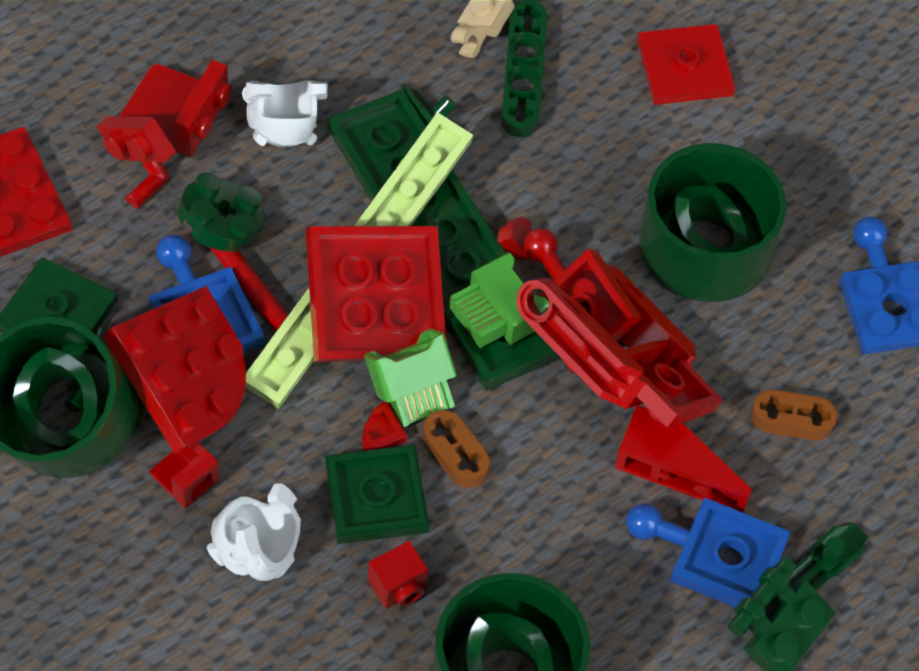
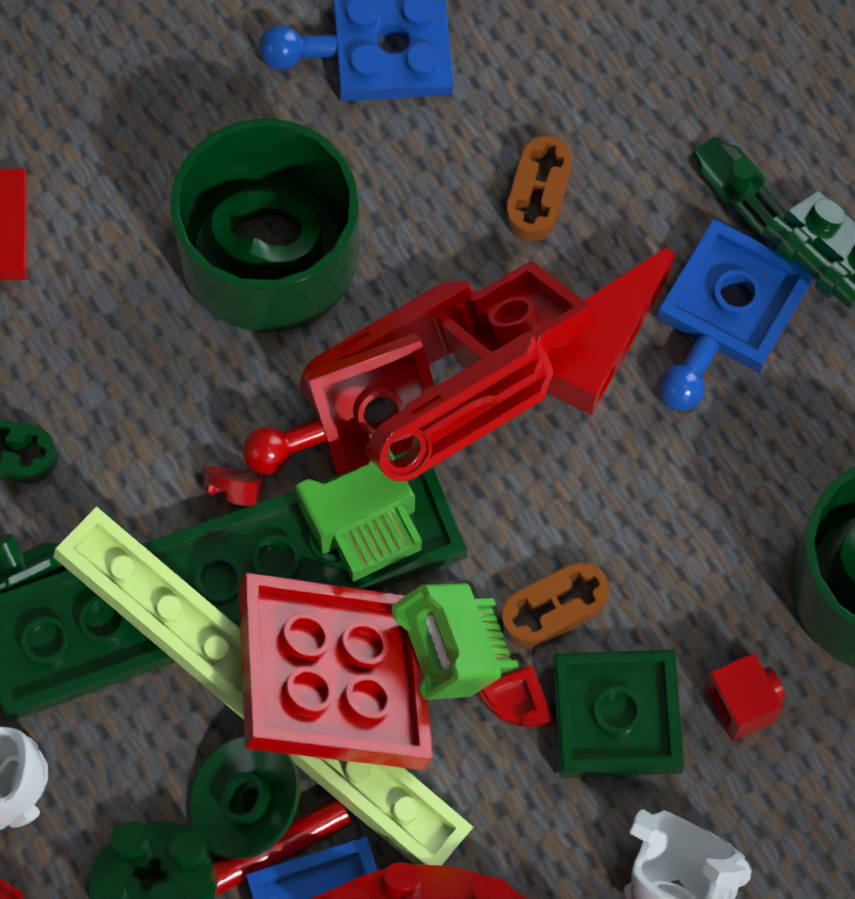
camera: 80 degrees left, 10 degrees up
none -> dark green dish [189,736,300,860]

